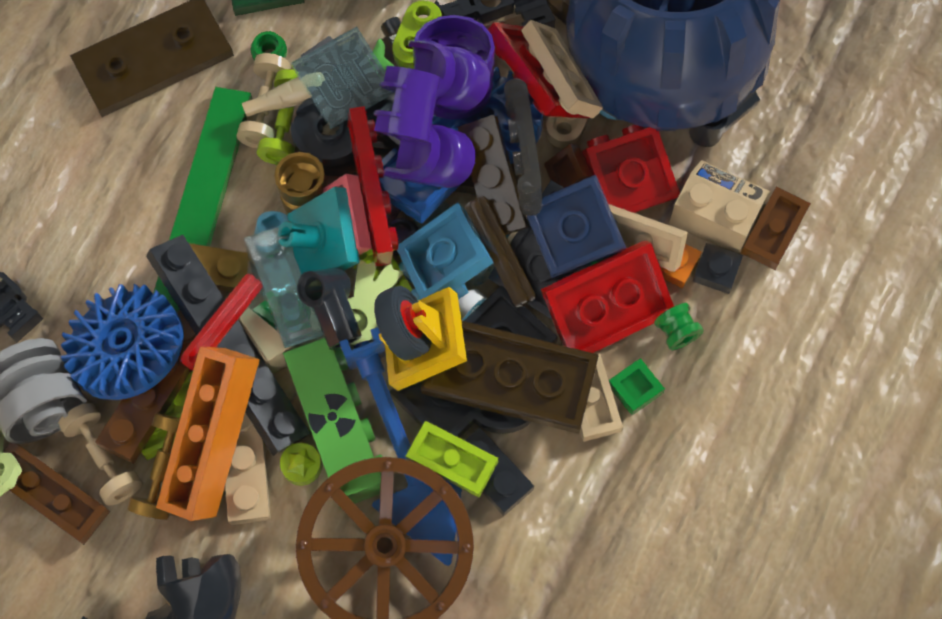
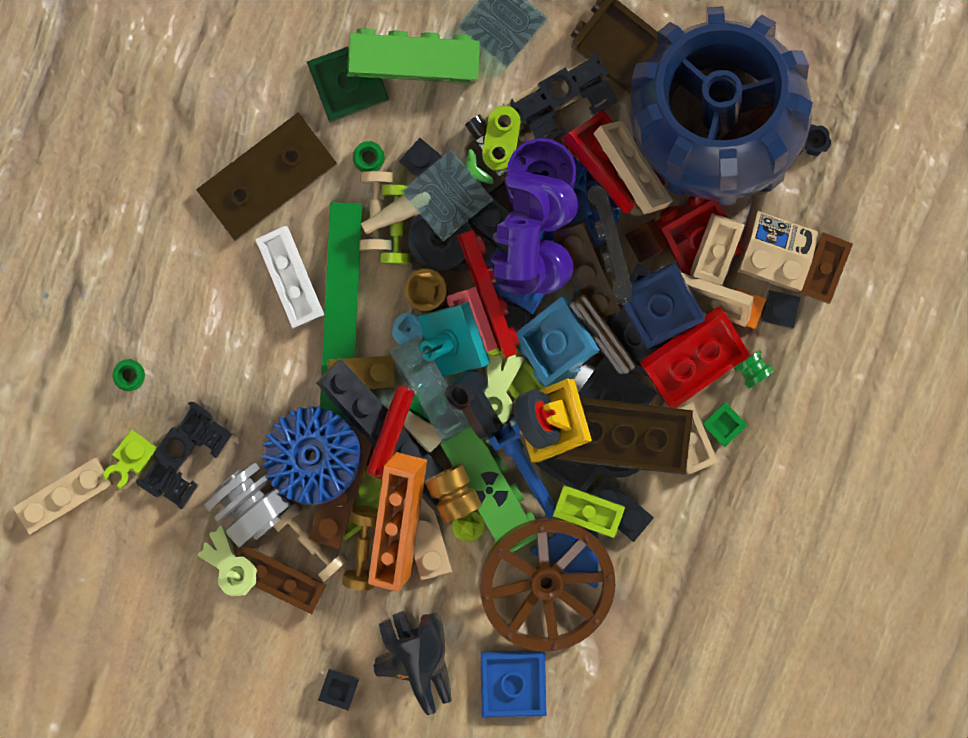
camera: 10 degrees left, 20 degrees up
none -> white plate [255,226,324,328]
none -> pearl gold wheel [425,464,482,524]
none -> tan plate [690,213,745,285]
none -> black plate [804,124,831,156]

